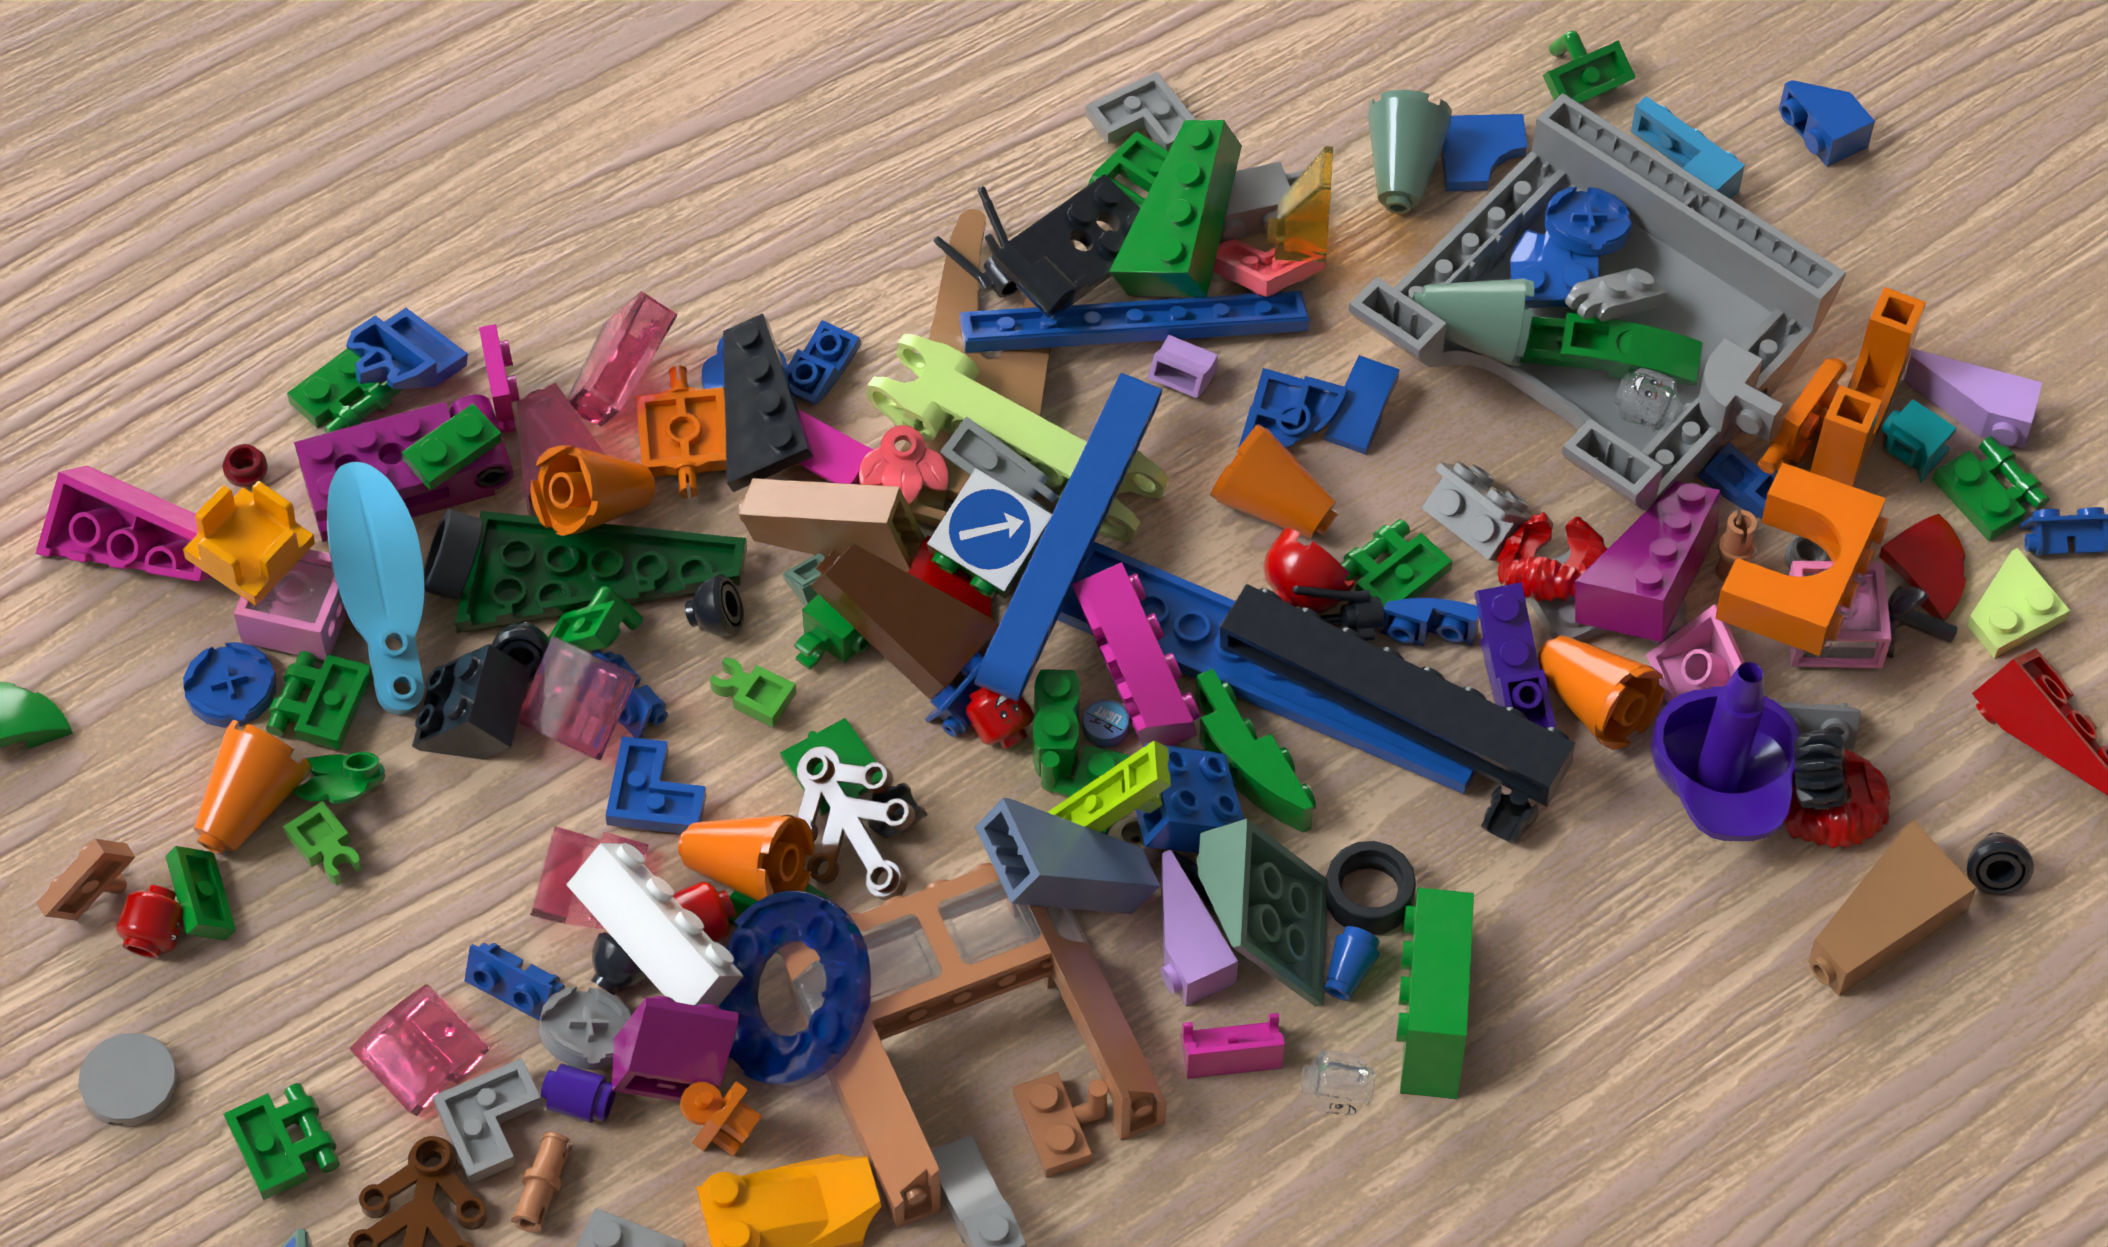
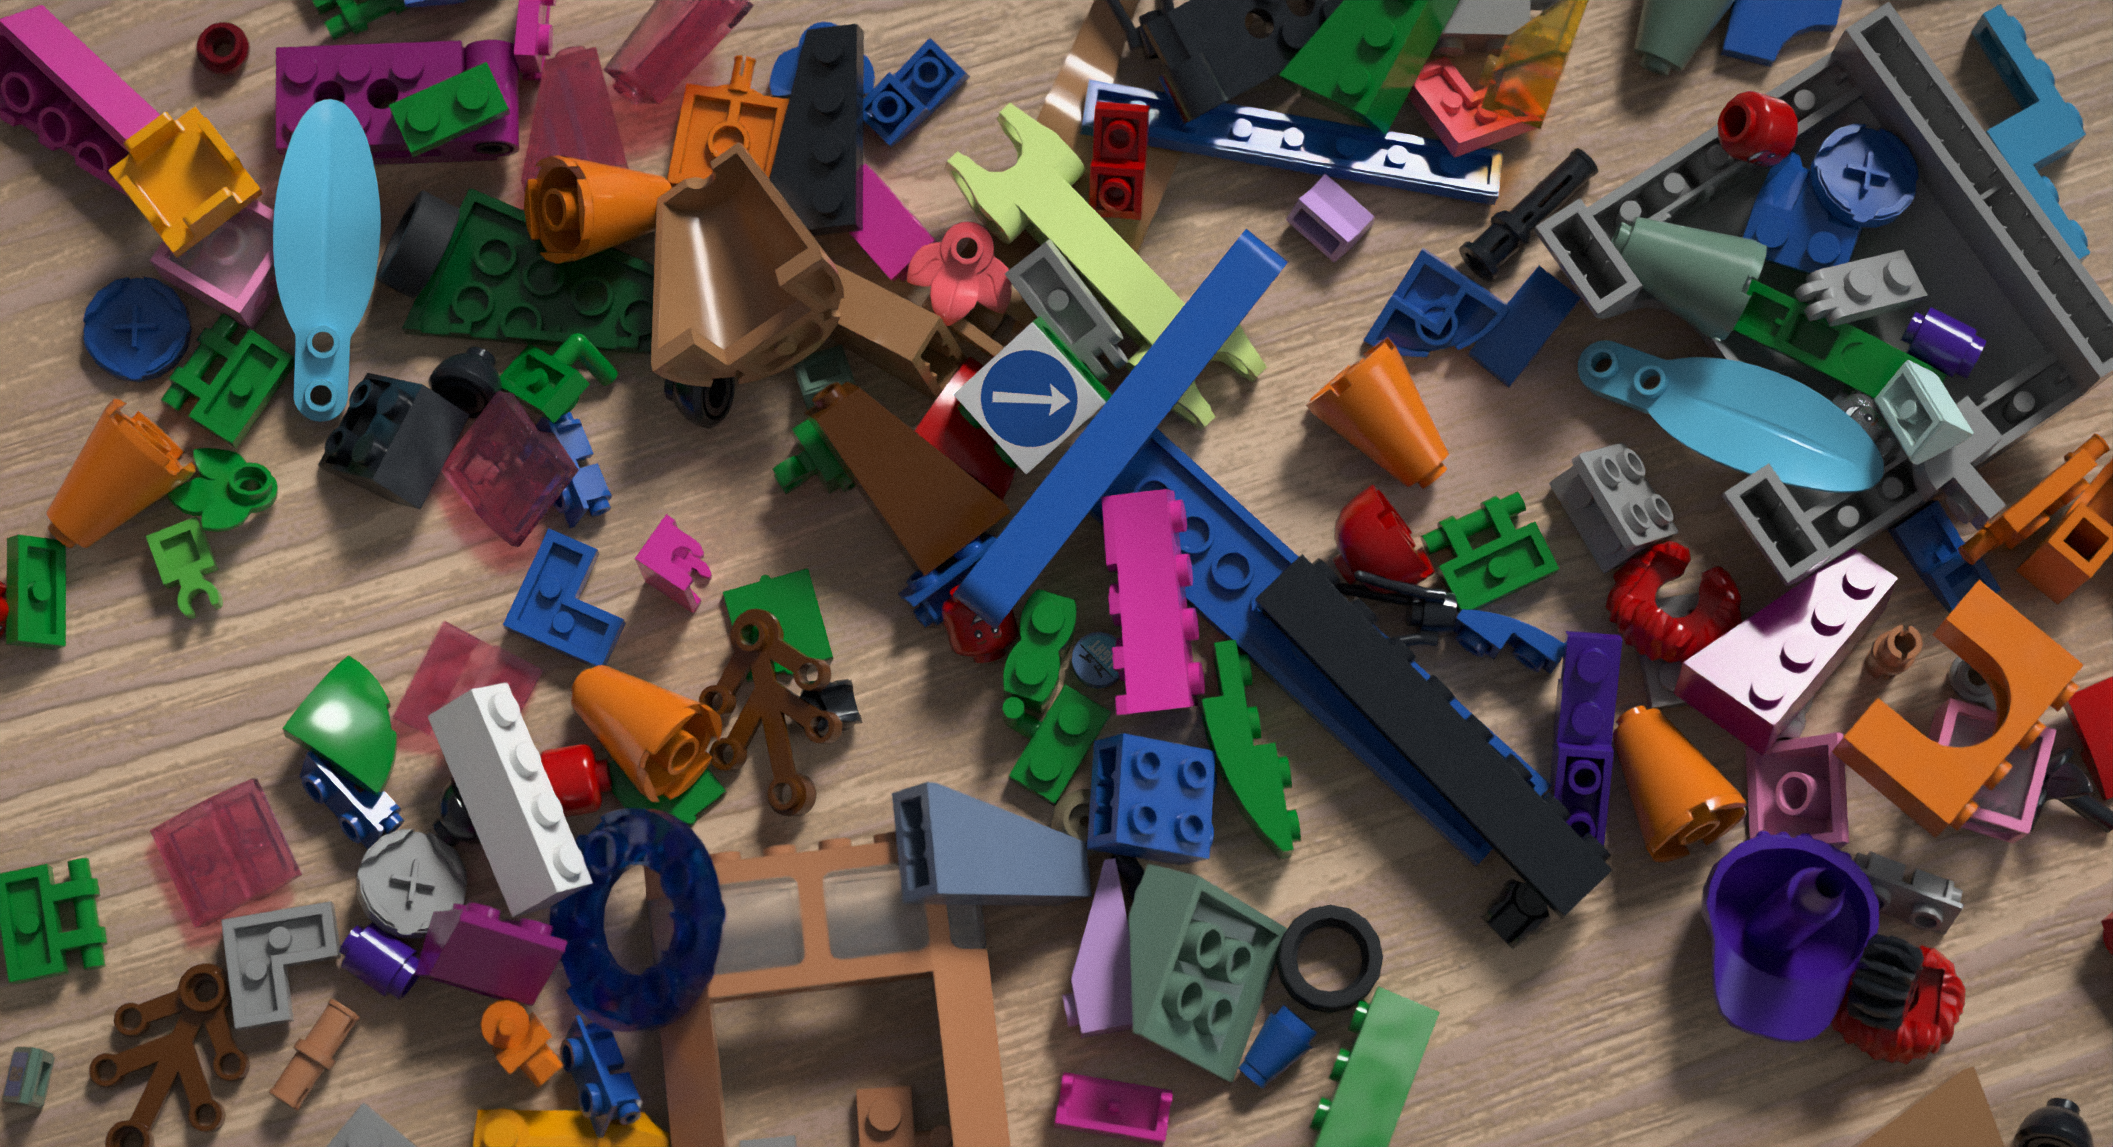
camera: 15 degrees right, 20 degrees up
bright green plate [710,658,797,728] -> none
lime hinge [1047,740,1171,832] -> none
none -> green brick [282,655,397,798]
none -> blue hinge [560,1015,643,1138]
none -> dark pink hinge [635,514,712,613]
none -> medium nougat cone [651,142,844,387]
none -> red slope [1089,101,1150,220]
none -> black pin [1459,148,1598,282]
none -> medium azure plant [1577,340,1884,493]
none -> red head [1718,91,1798,167]
none -> light aqua slope [1874,360,1973,465]
none -> dark purple brick [1901,307,1987,379]

